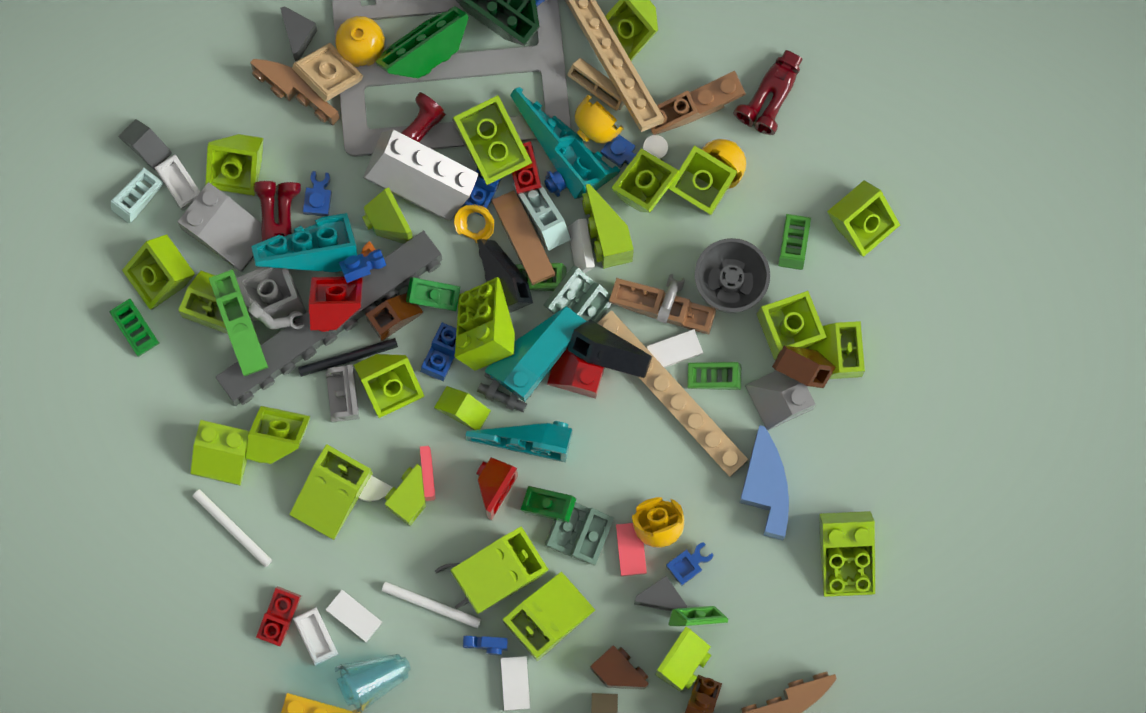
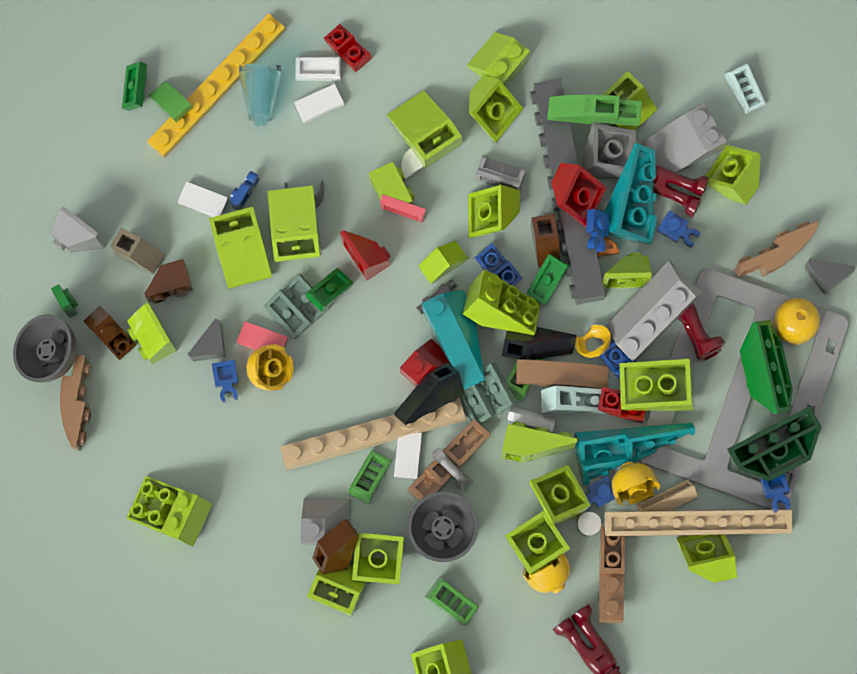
camera: 120 degrees right, 0 degrees up
green slope [109,299,160,357] -> none
dark grey slope [118,119,172,171] -> none
lime slope [122,234,195,310] -> none
white tile [154,154,200,210] -> none
white bar [192,489,272,567] -> none
light grey arm [247,301,304,329] -> none
tan tile [292,43,363,102] -> none
black bar [298,338,398,377] -> none
white bar [382,581,481,629] -> none
teal wedge [465,421,572,463] -> none
blue plate [544,171,566,197] -> none
bright green slope [668,606,728,626] -> none
medium blue slope [740,425,789,540] -> none

